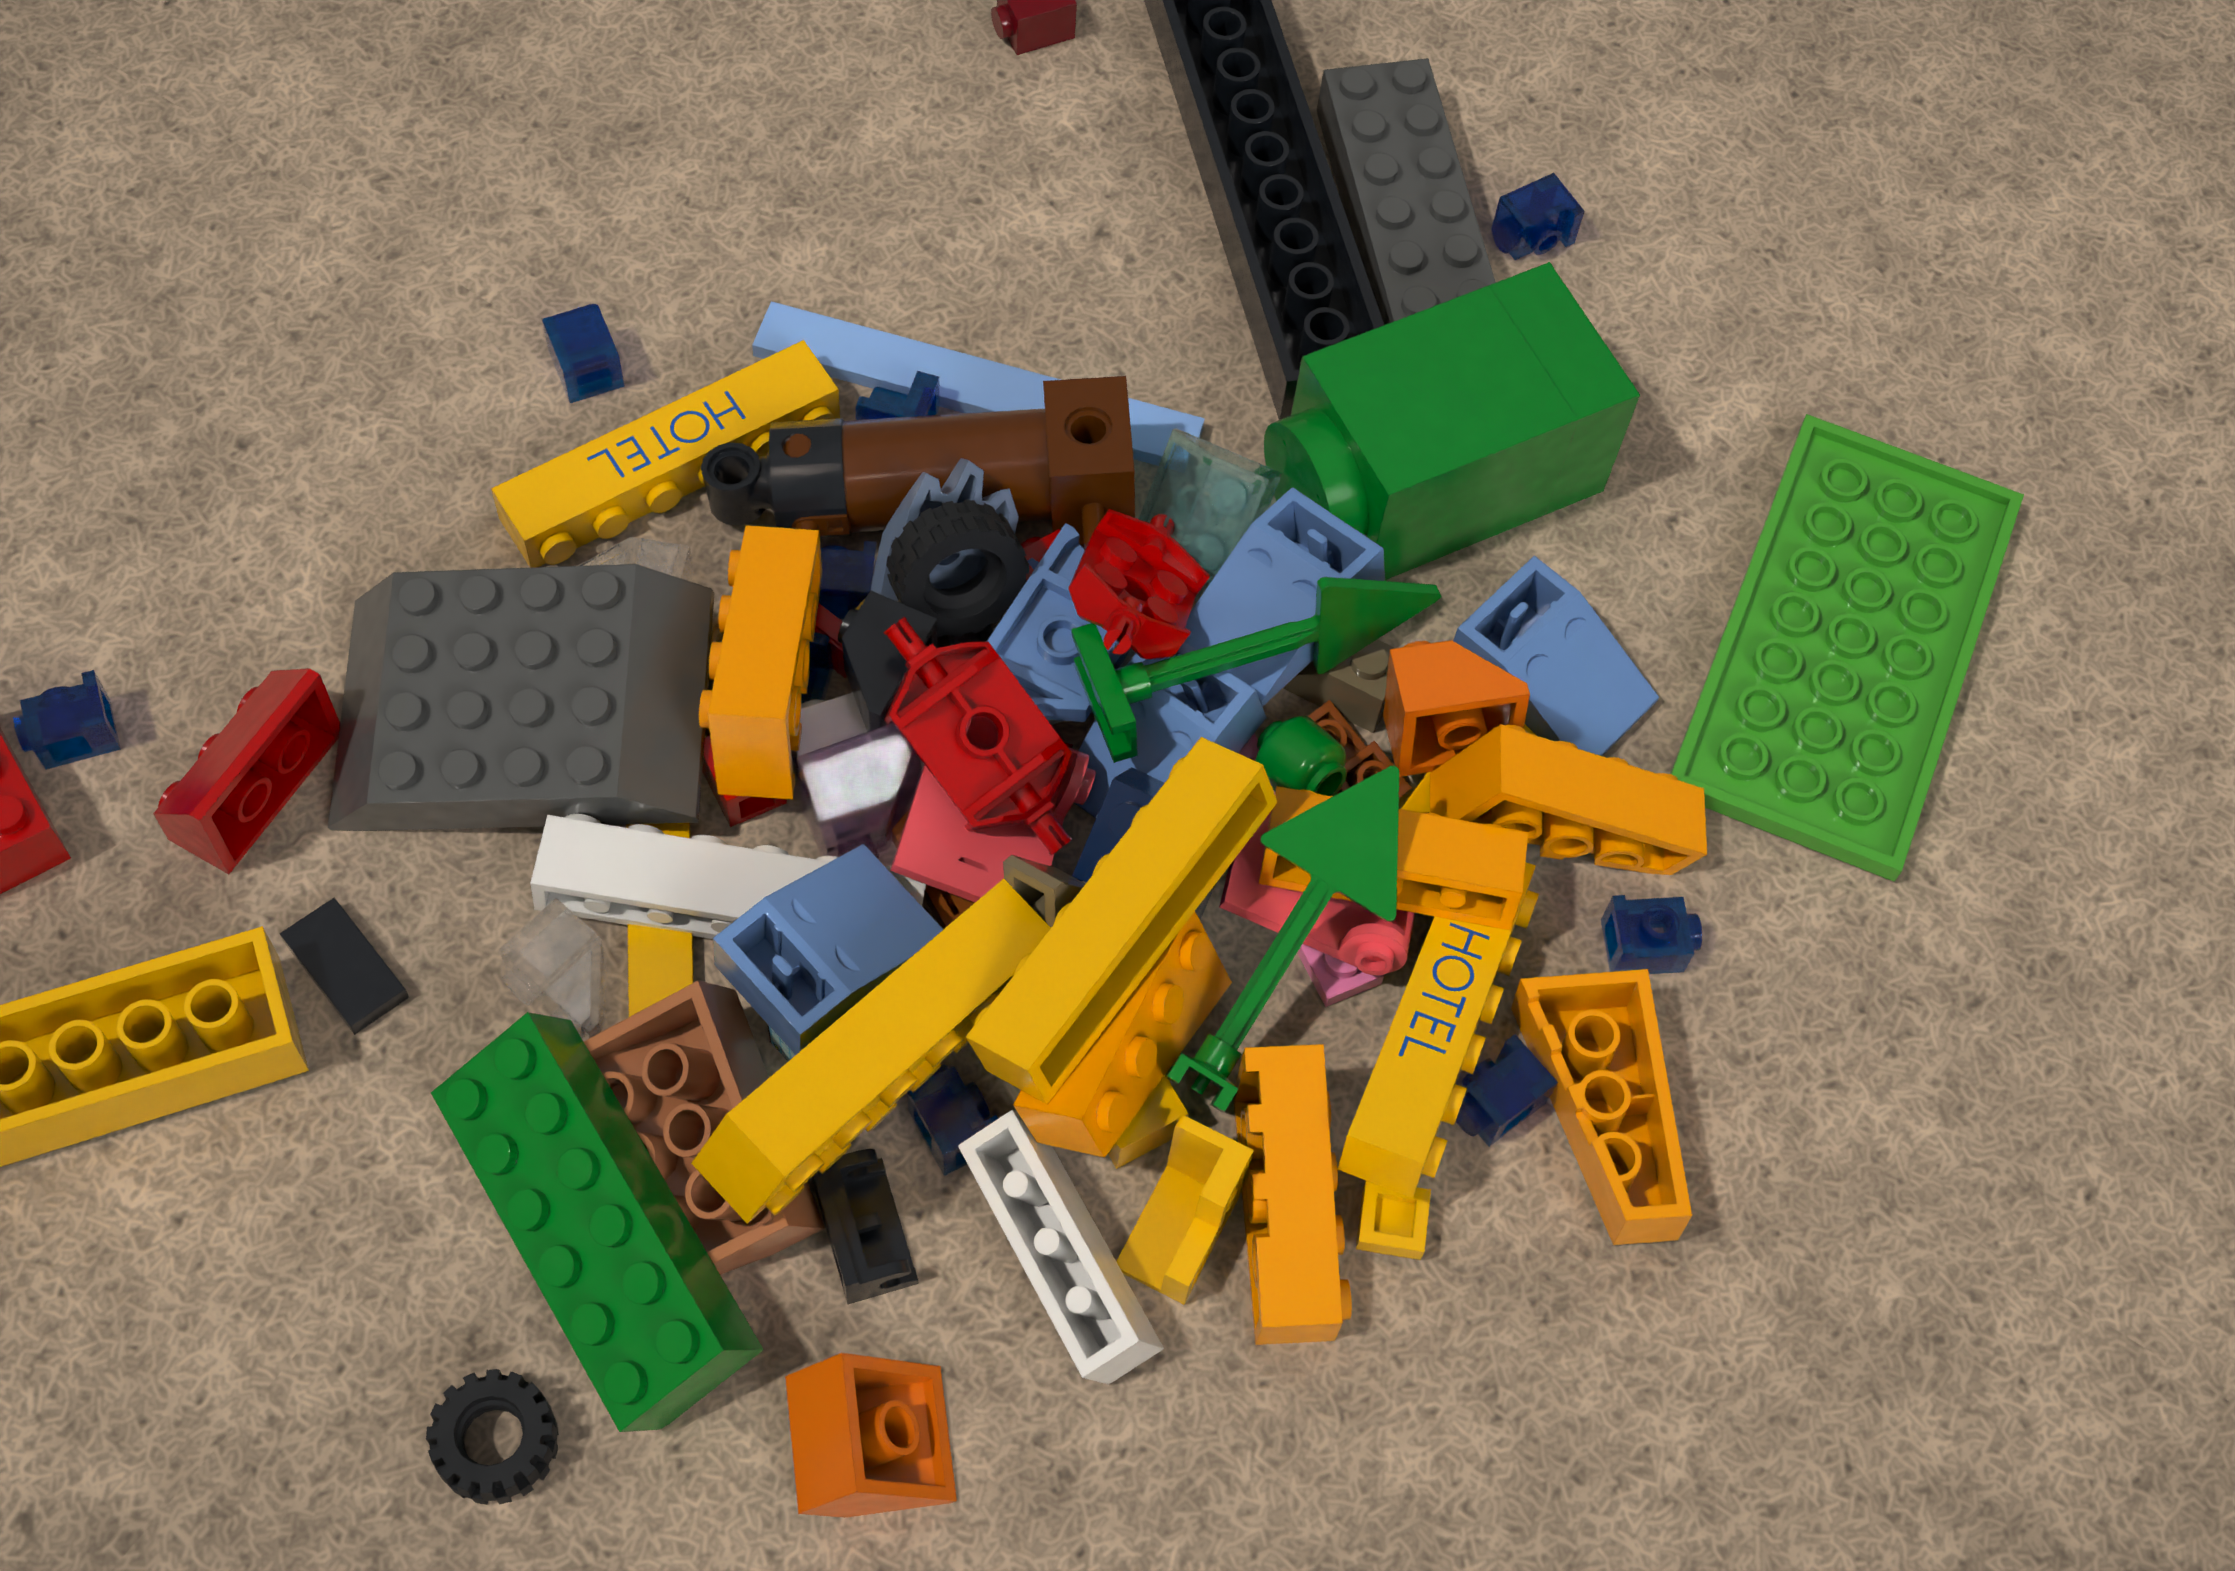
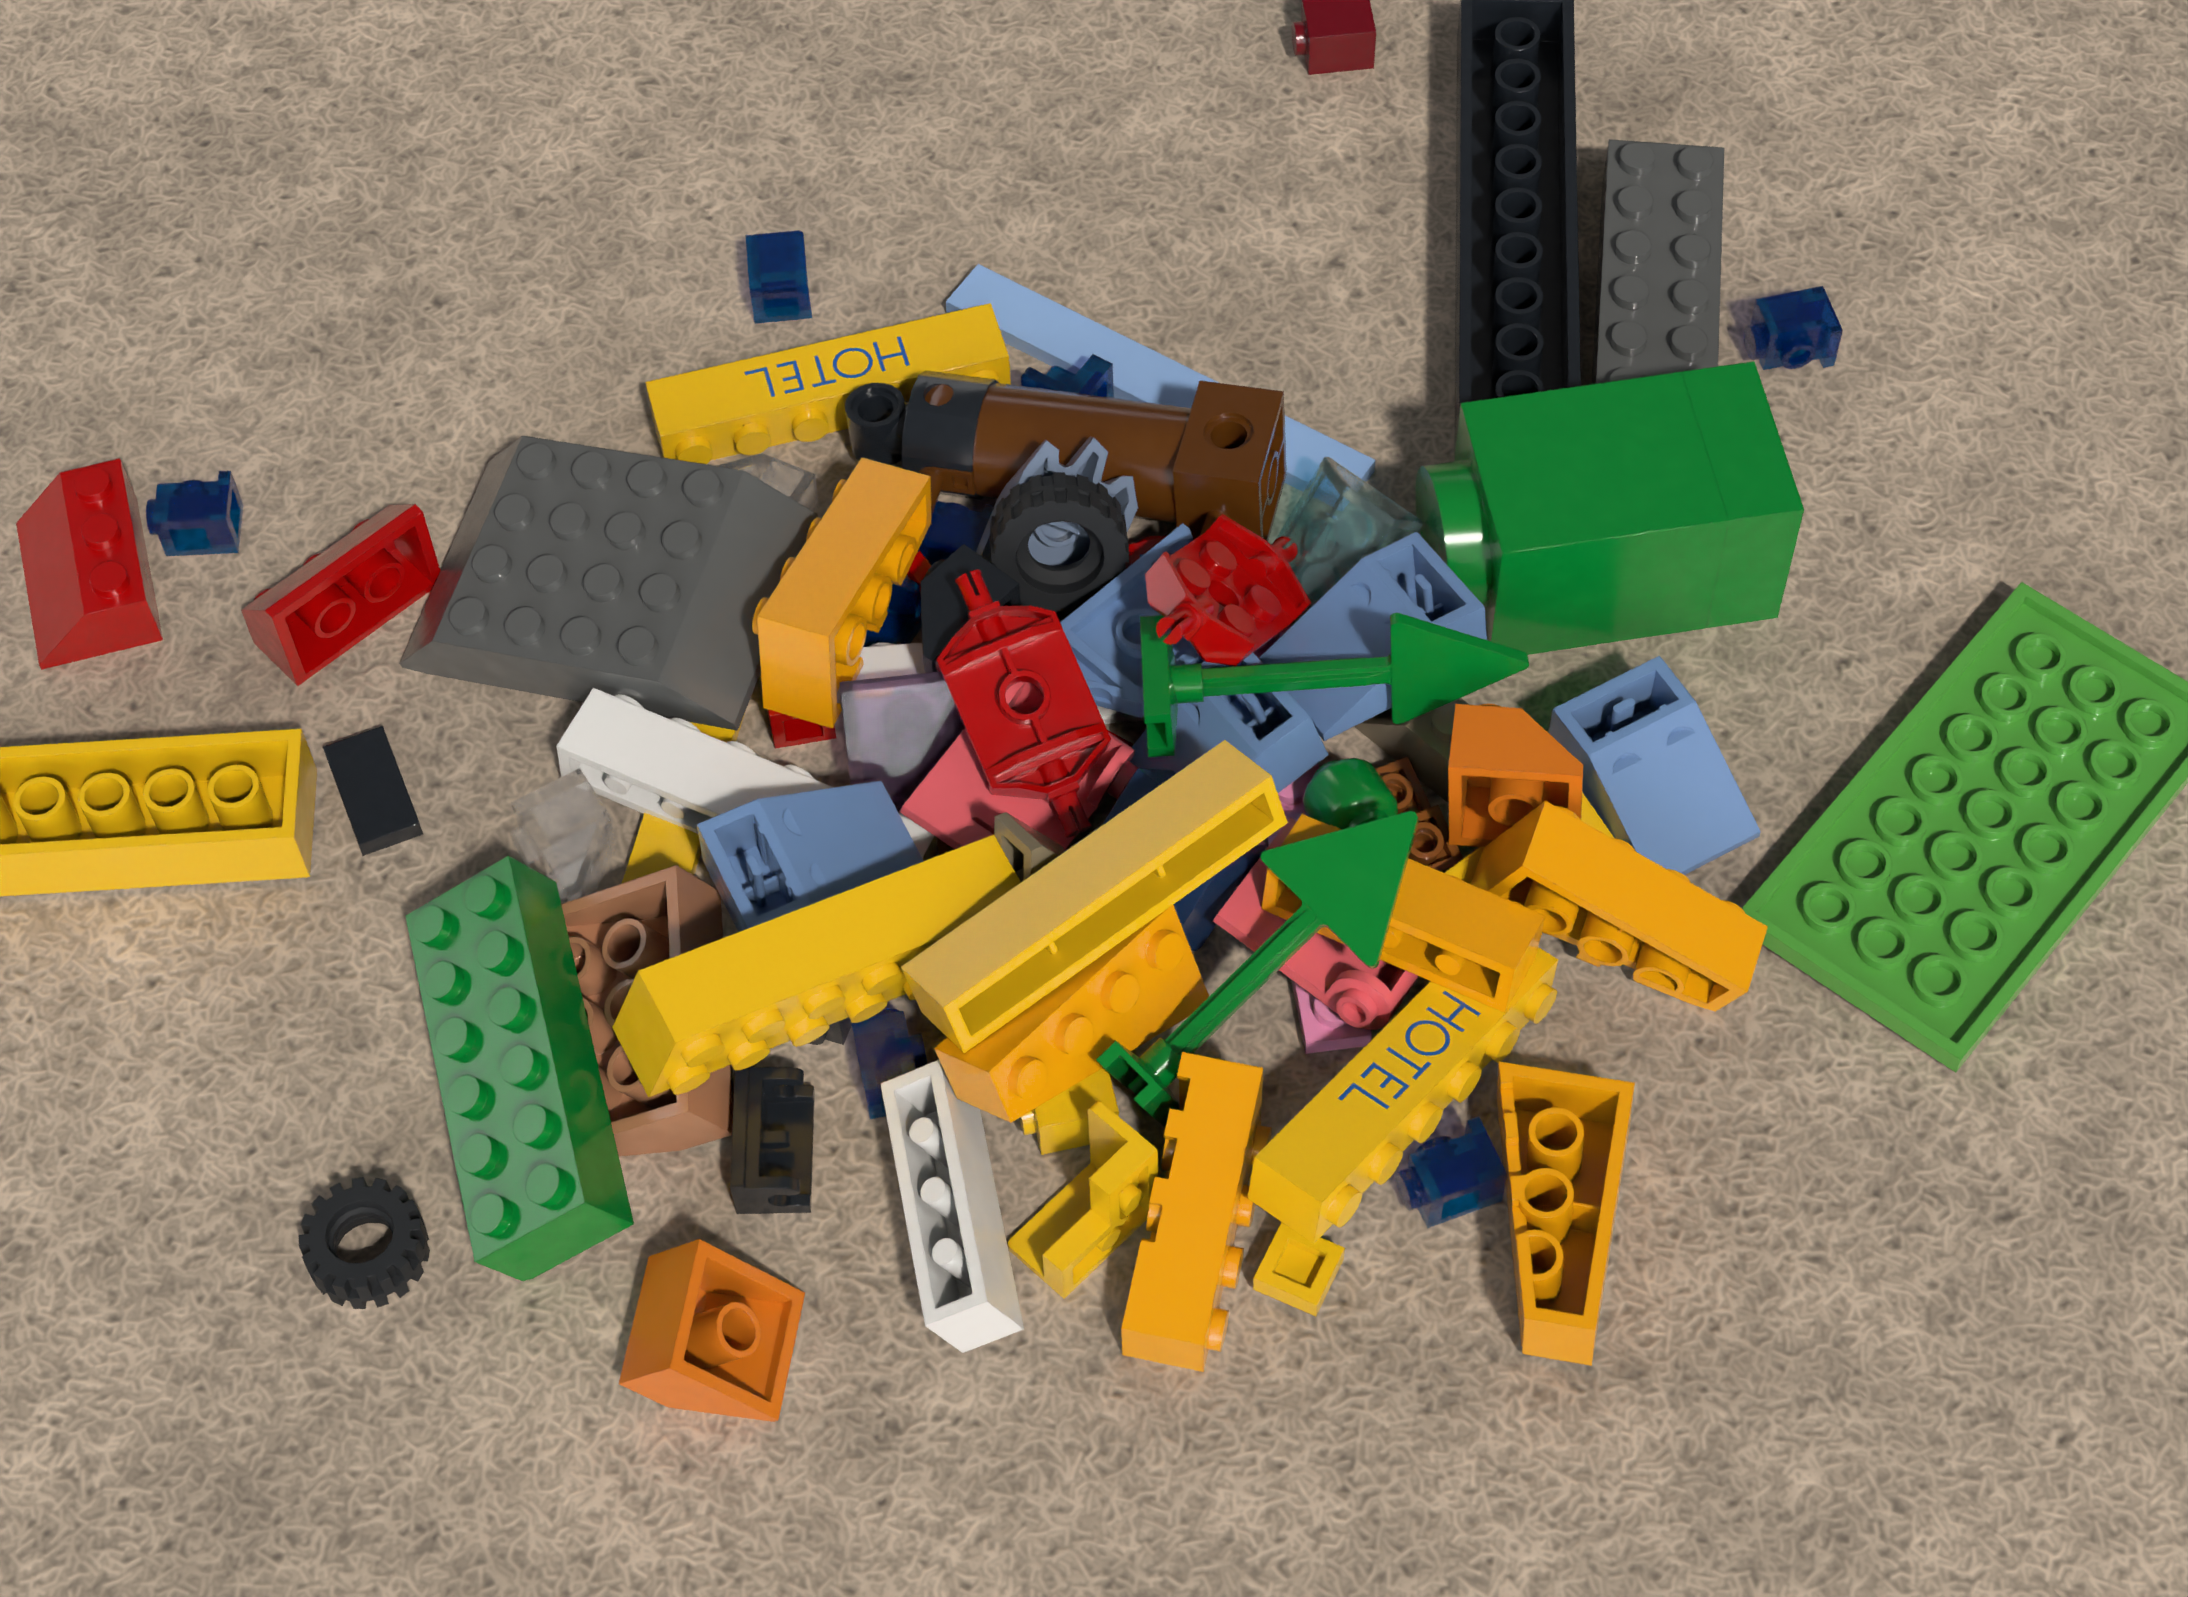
camera: 25 degrees right, 5 degrees down
clear blue brick [1601,895,1702,974] -> none

